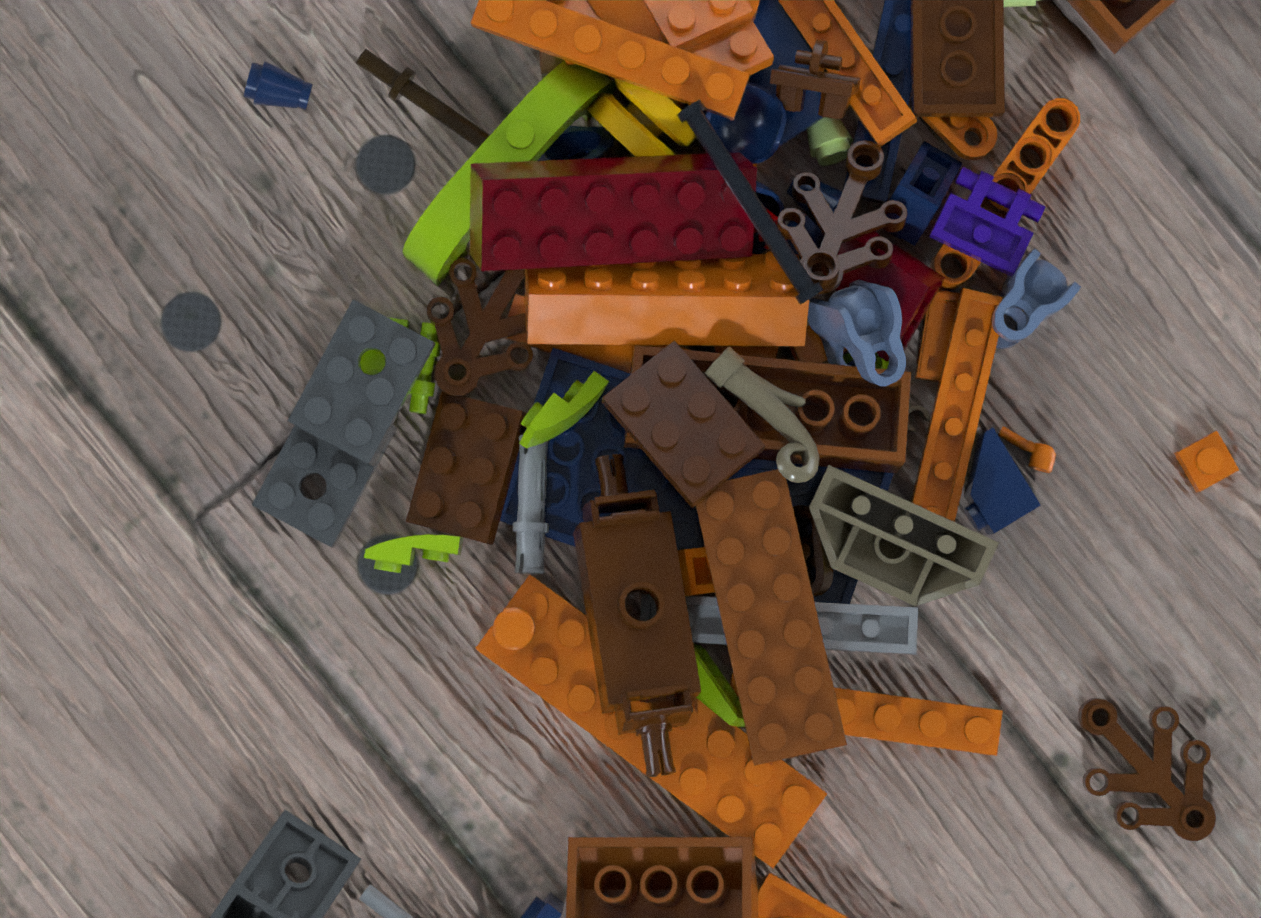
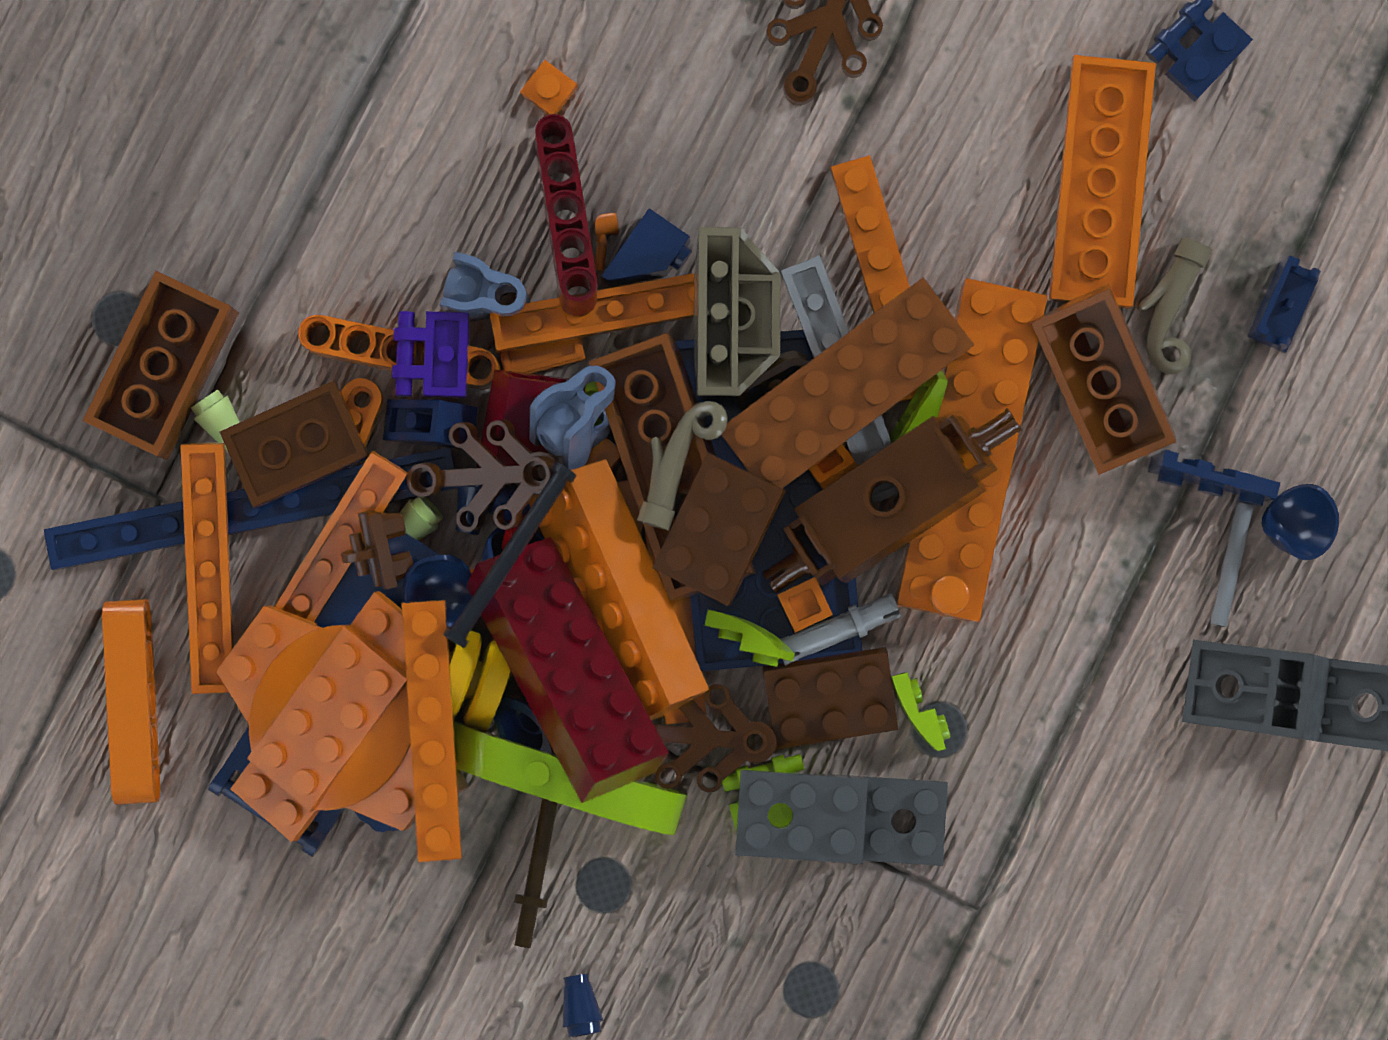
camera: 110 degrees left, 0 degrees up
none -> dark red beam [535,114,597,317]
none -> orange plate [777,577,833,633]

